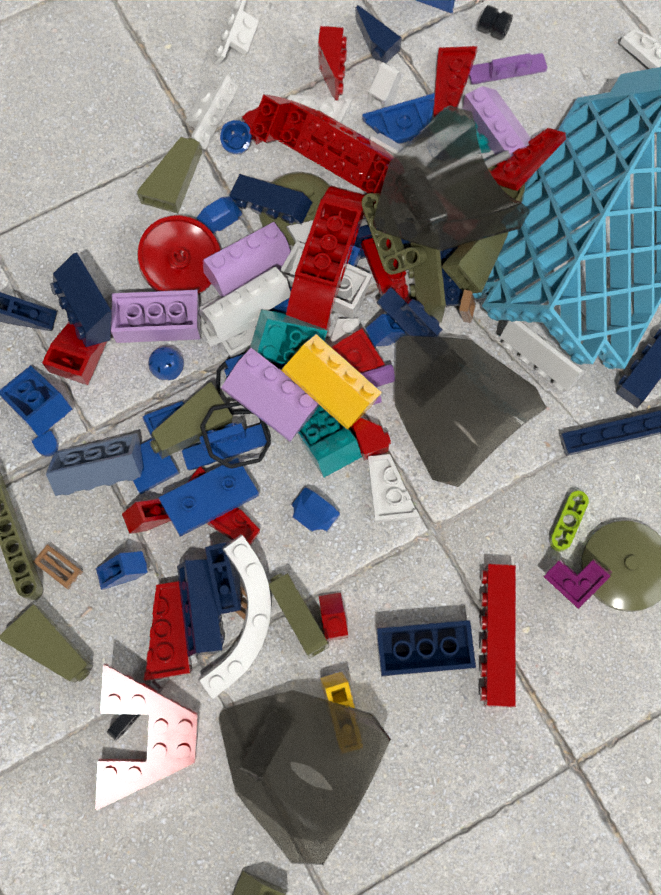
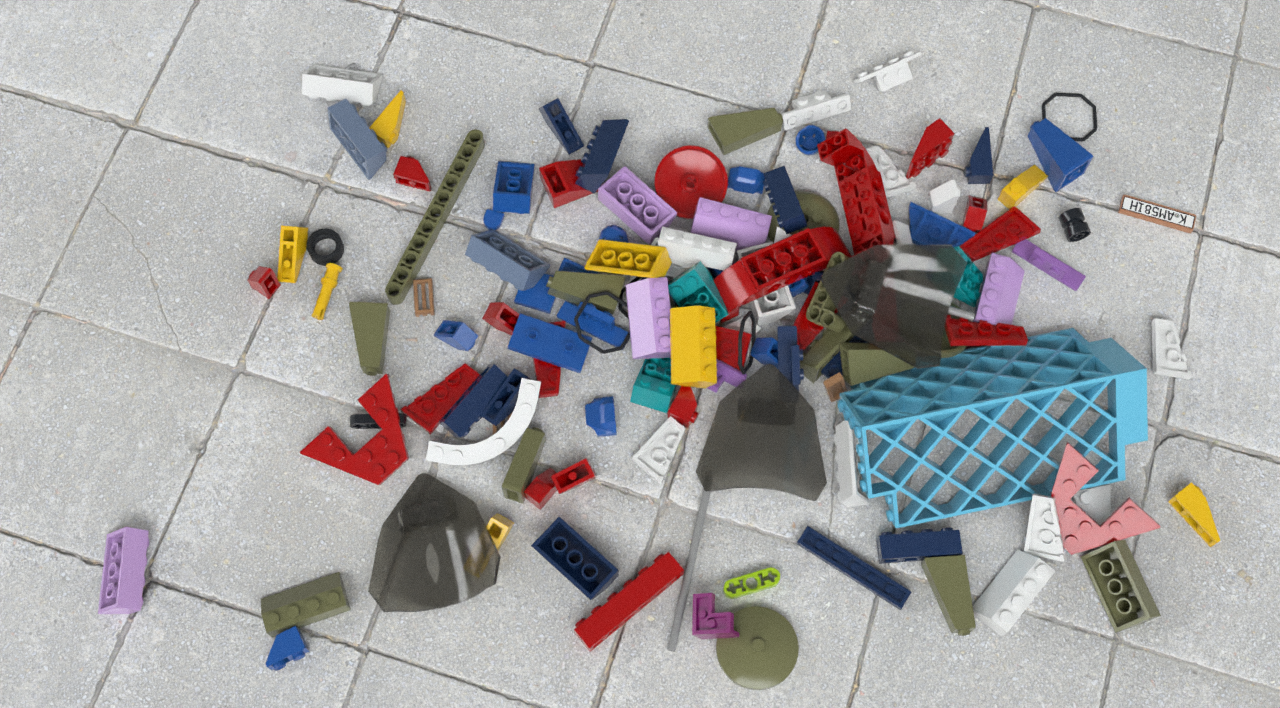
camera: 45 degrees right, 5 degrees down
none -> red slope [551,458,597,494]
none -> yellow slope [584,239,672,278]
none -> light grey piece [667,476,714,652]
none -> black piece [738,311,756,374]
none -> red slope [963,195,988,231]
none -> yellow slope [997,165,1048,210]

